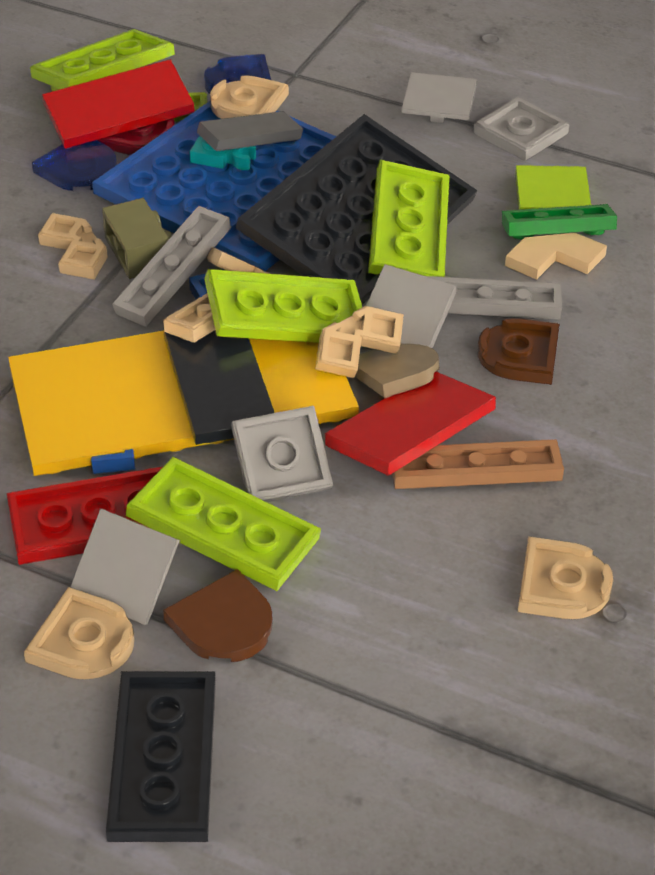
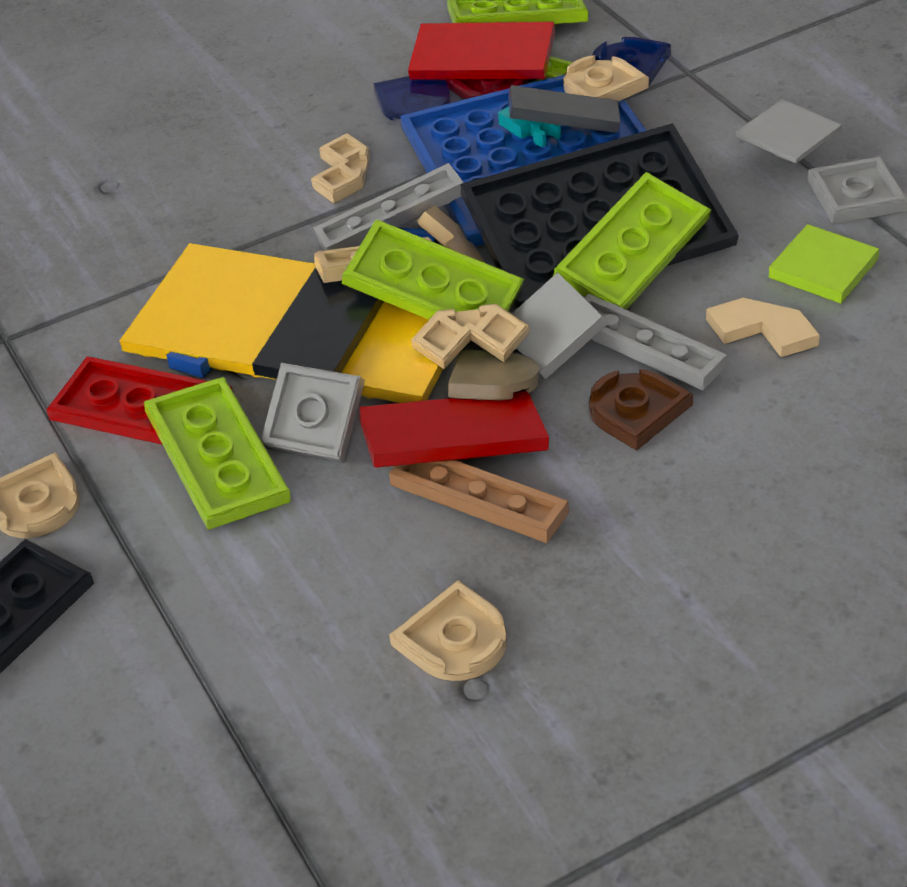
camera: 40 degrees right, 0 degrees up
light grey piece [70,509,180,625] -> none
olive brick [102,198,172,279] -> none
reddish brown tile [163,569,273,662] -> none
green plate [502,204,617,240] -> none

